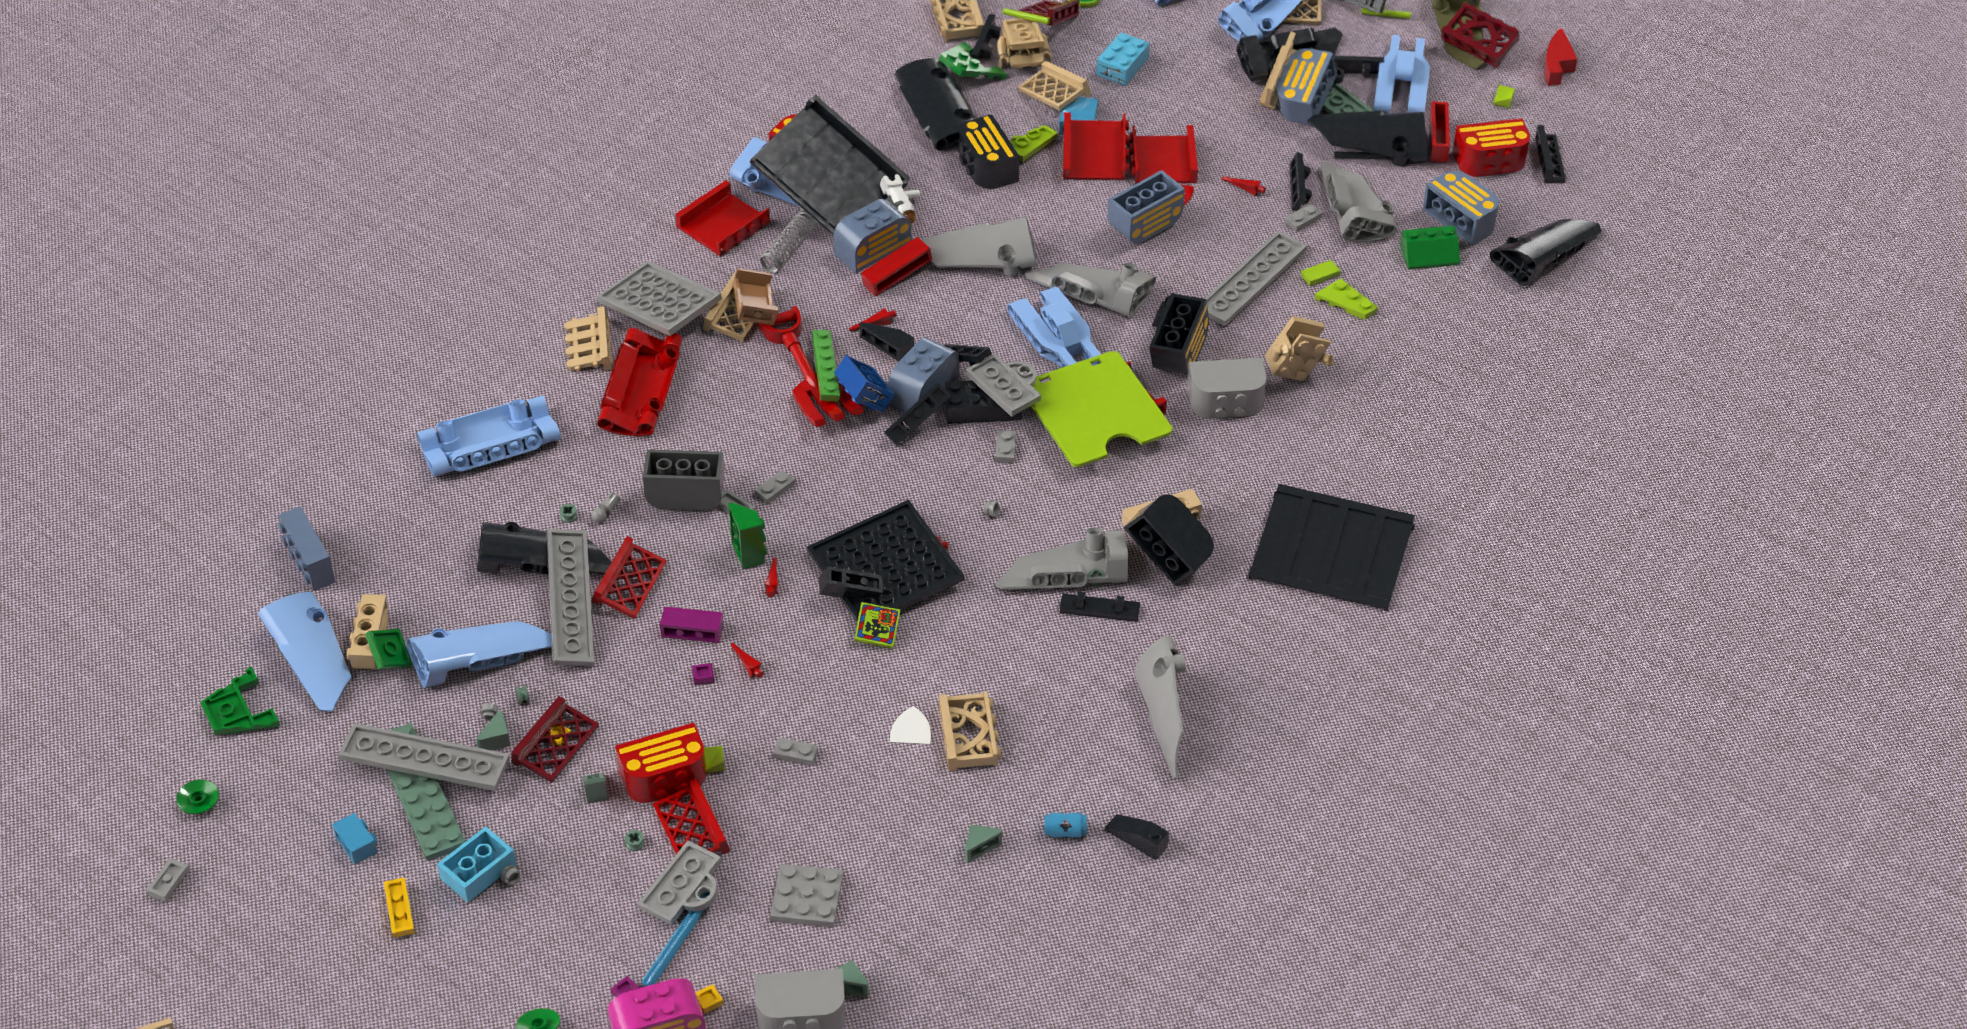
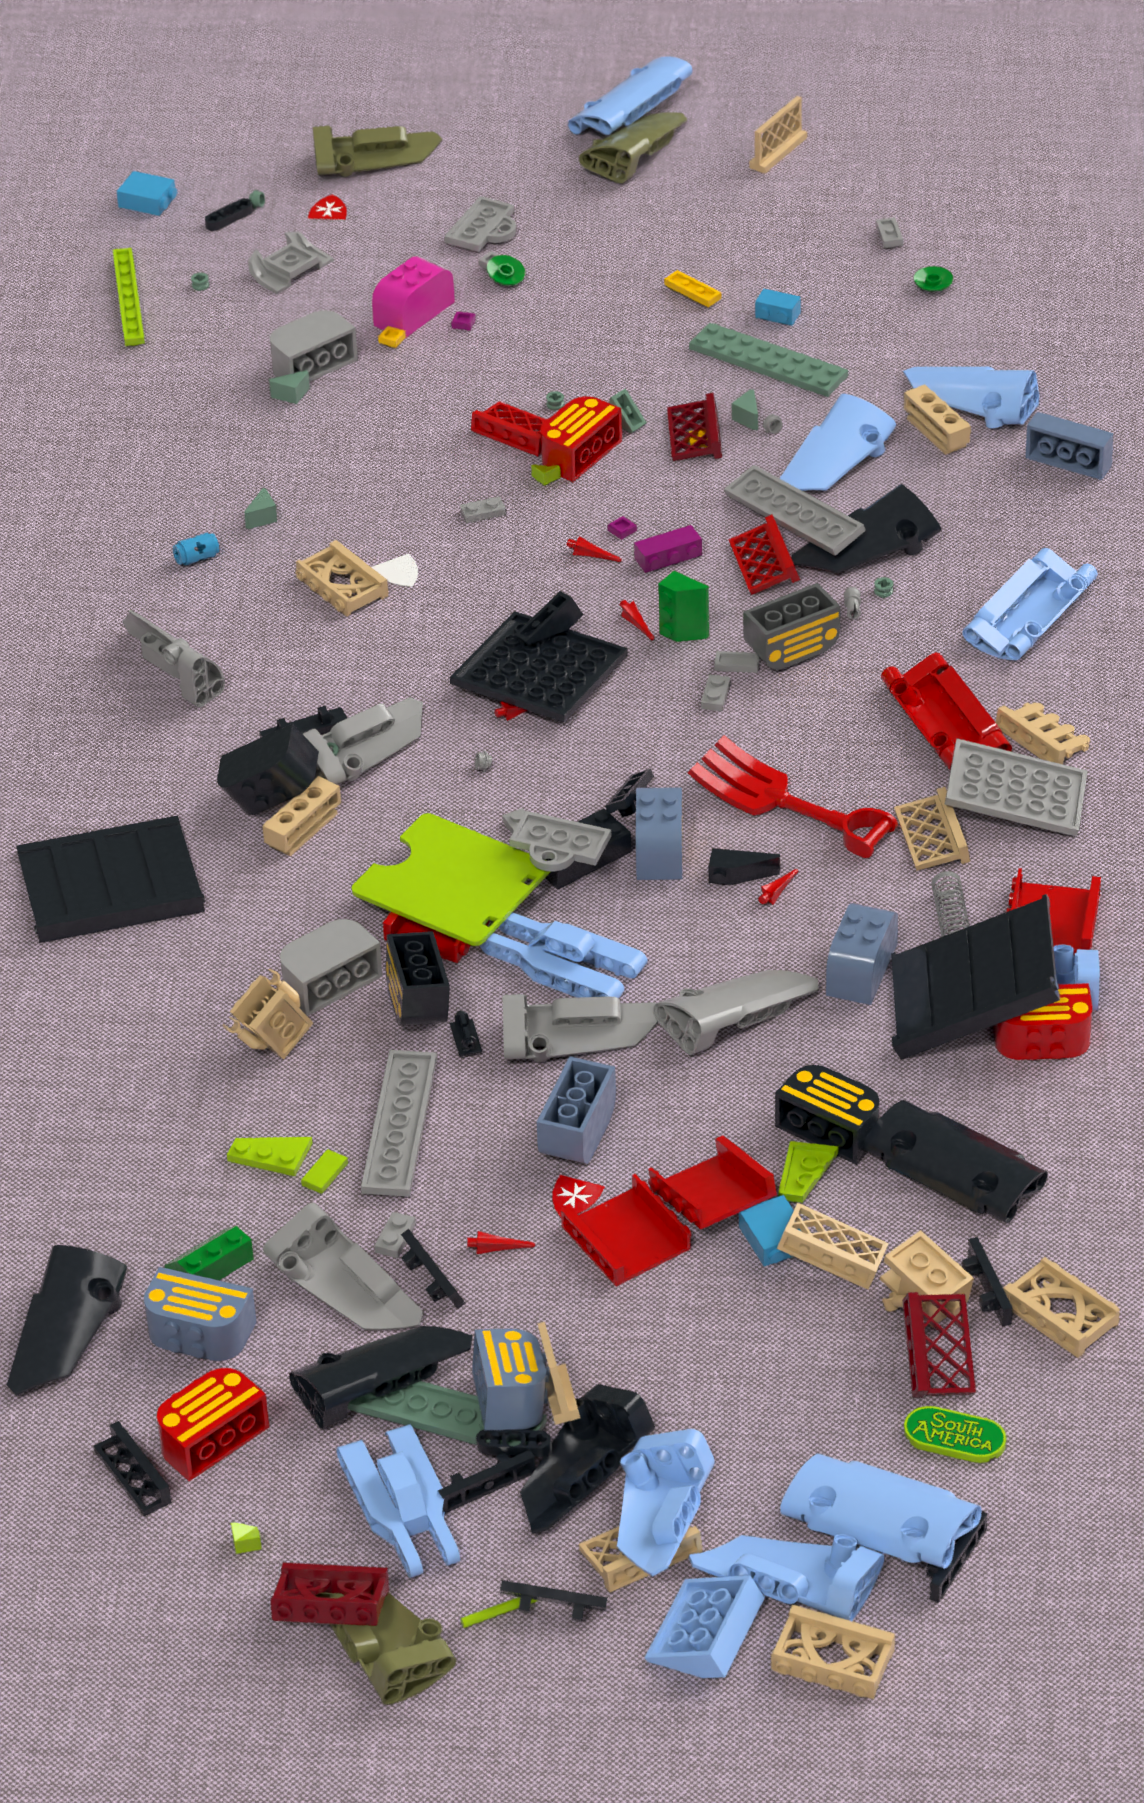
camera: 150 degrees right, 5 degrees down
green wing [200,666,280,735] -> none
light grey plate [338,723,510,791] -> none
green tile [365,629,413,670] -> none
medium azure brick [437,826,516,903] -> none
light grey plate [501,865,521,886] -> none
sand green bush [515,685,530,705] -> none
light grey plate [637,841,723,925] -> none
dark azure axle [642,892,710,987] -> none
medium nougat panel [733,268,778,325] -> none
light grey plate [770,864,843,927] -> none
bright green plate [812,329,840,402] -> none
blue brick [834,355,895,412] -> none
tile [854,602,900,649] -> none
red brick [861,236,932,296] -> none
white piece [880,174,920,224] -> none
green wing [939,42,1007,80] -> none
black hinge [943,344,992,366] -> none
lime bar [1002,8,1050,24] -> none
medium azure brick [1096,32,1150,86] -> none
black slope [1104,814,1169,860] -> none
red brick [1429,101,1450,162] -> none
red slope [1544,28,1577,86] -> none

